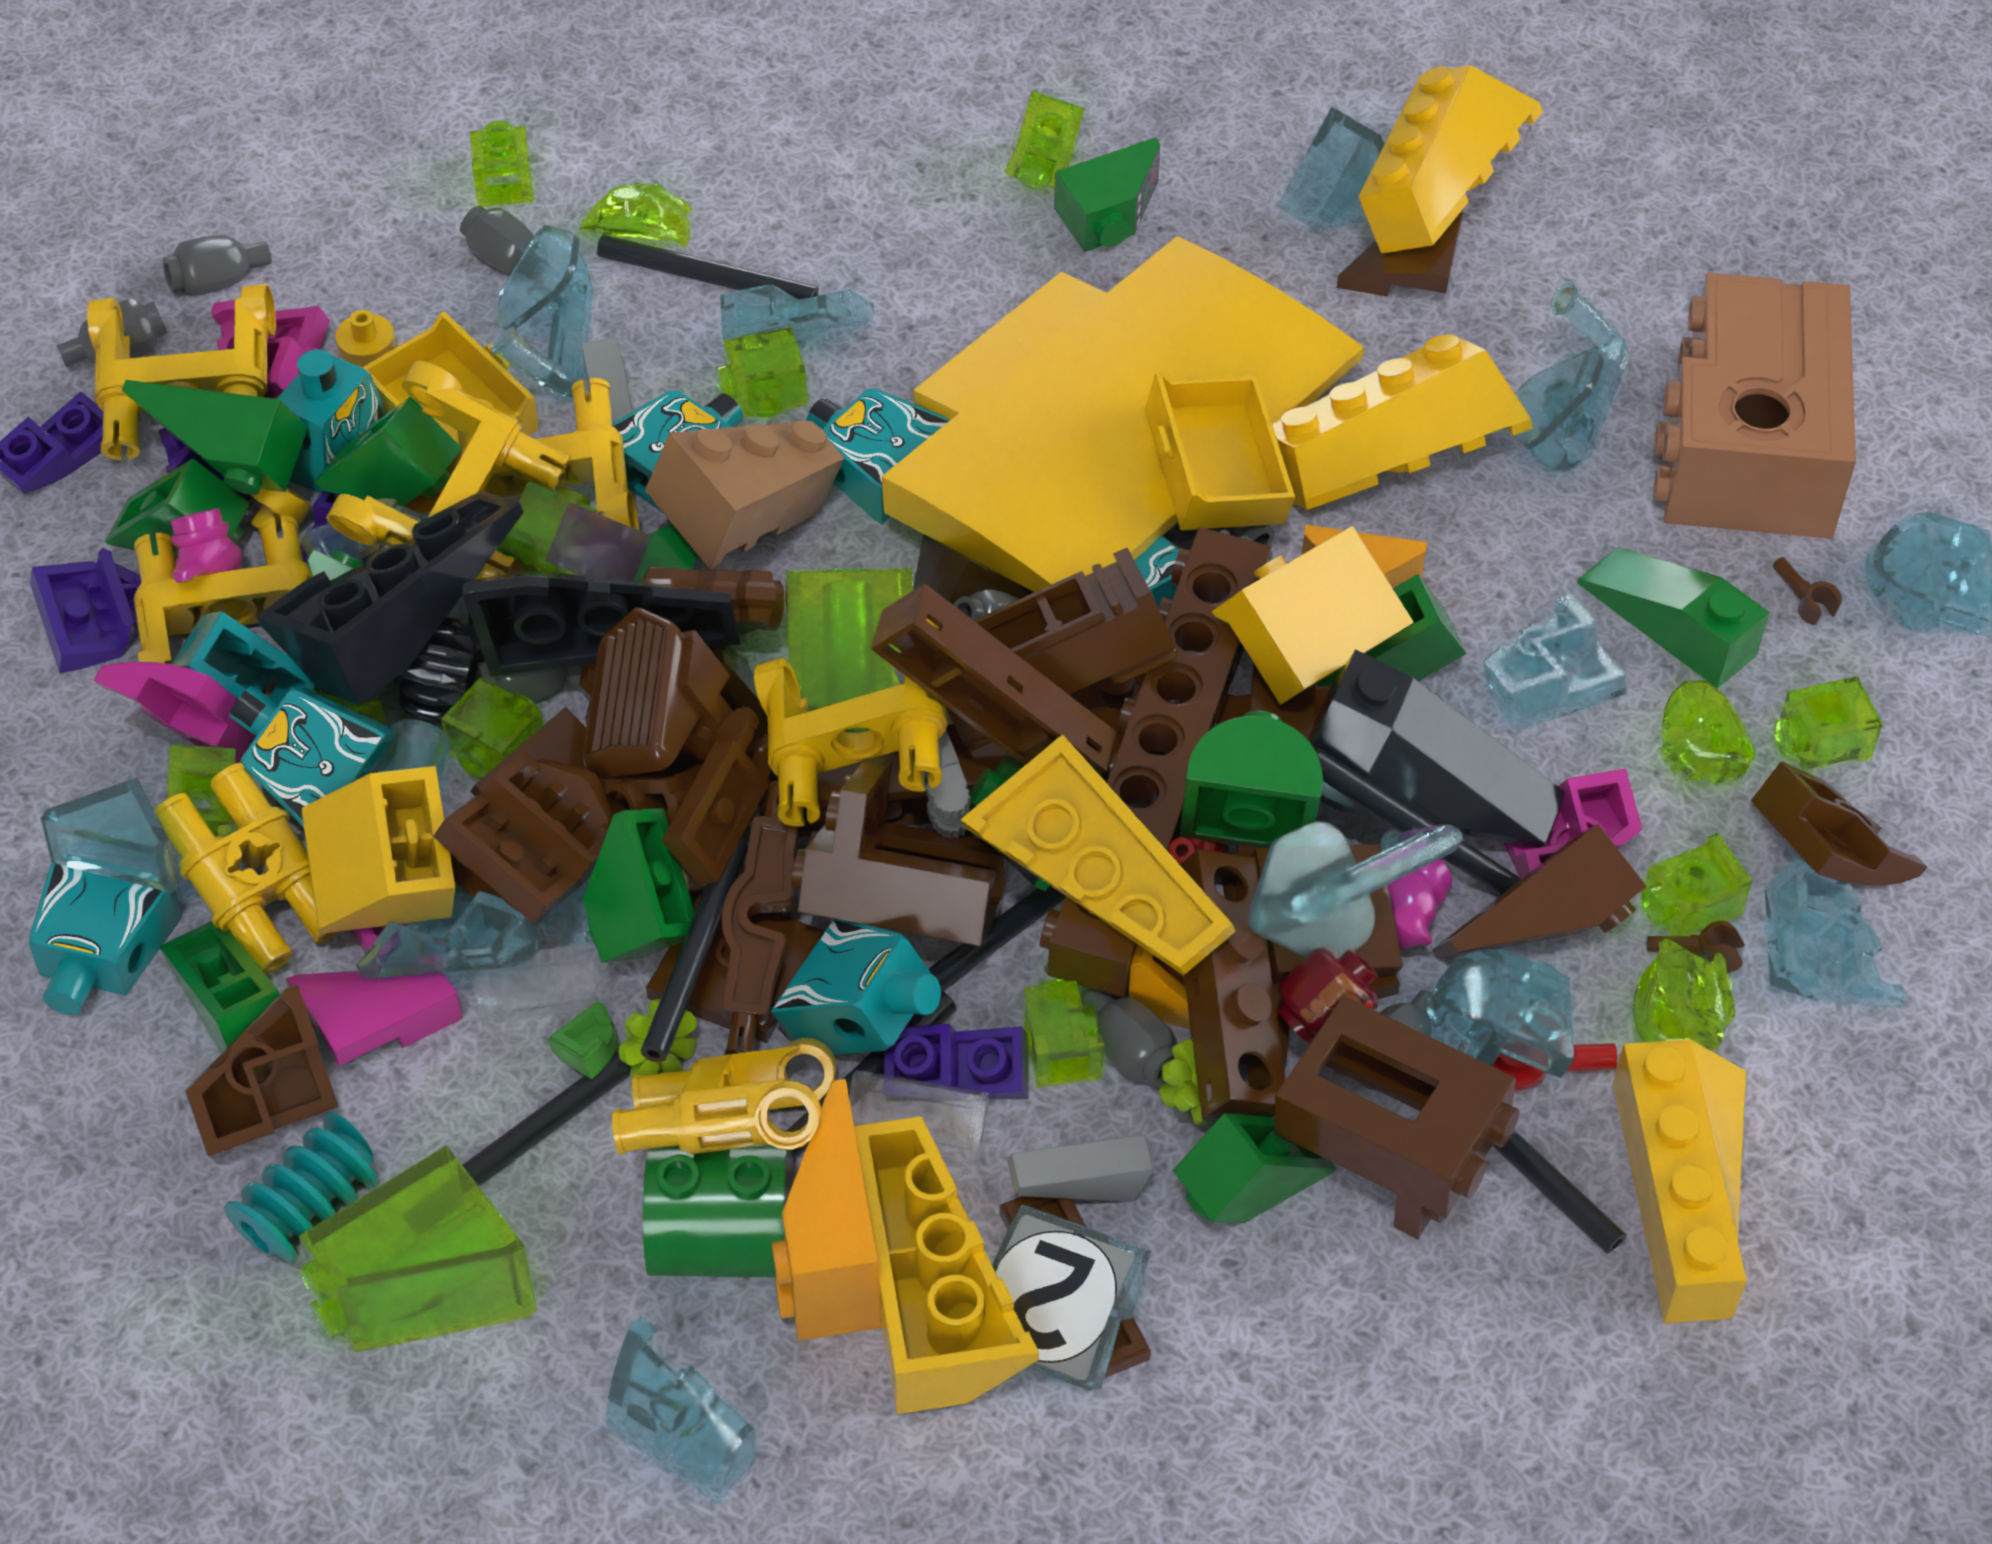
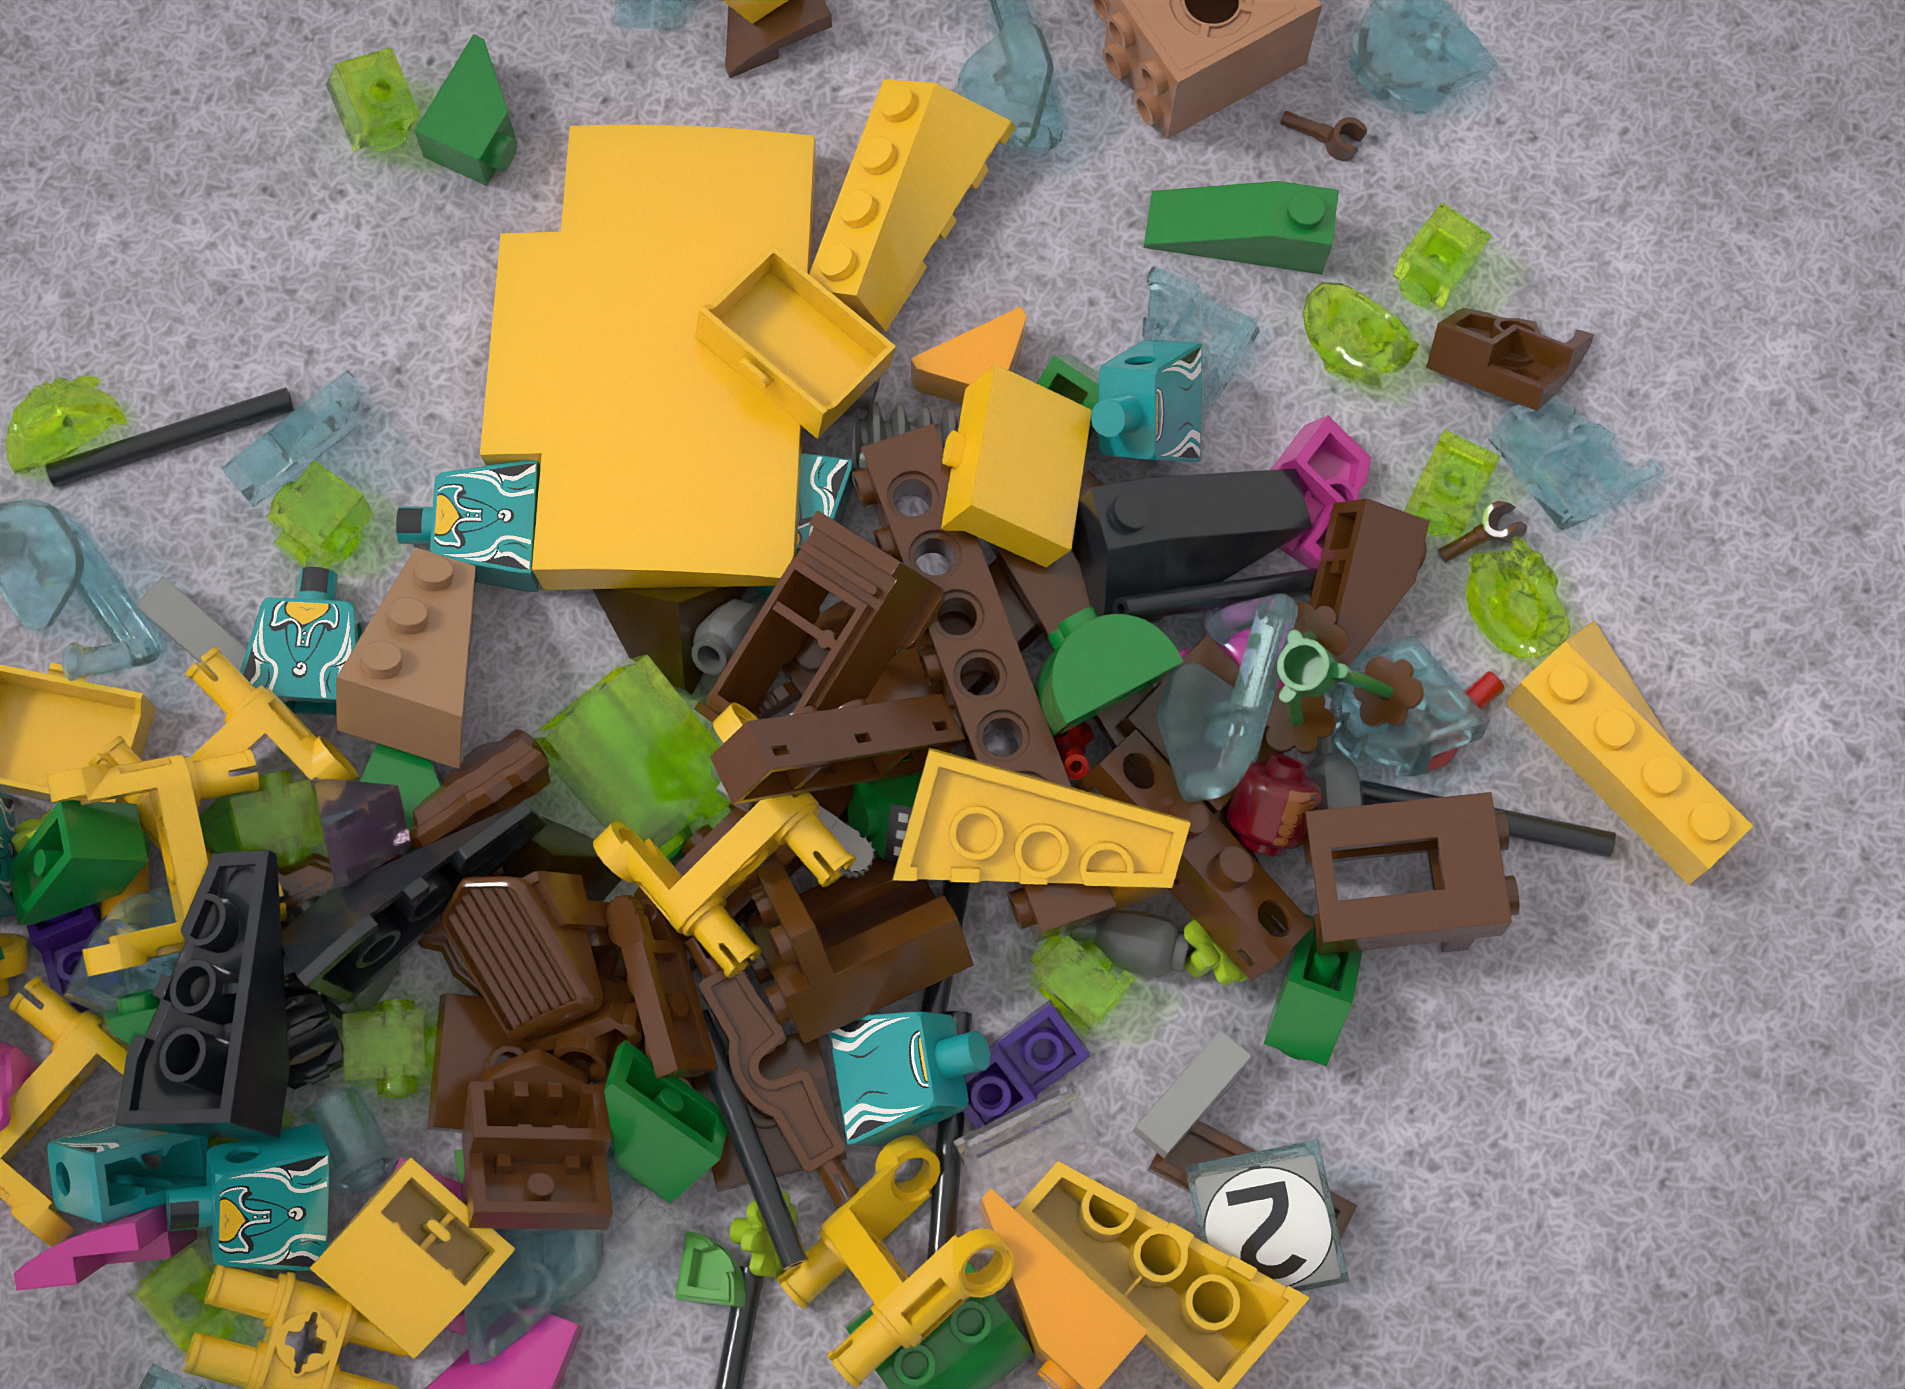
camera: 40 degrees left, 20 degrees up
none -> teal torso [1091,339,1202,462]
none -> reddish brown plant [1260,602,1424,754]

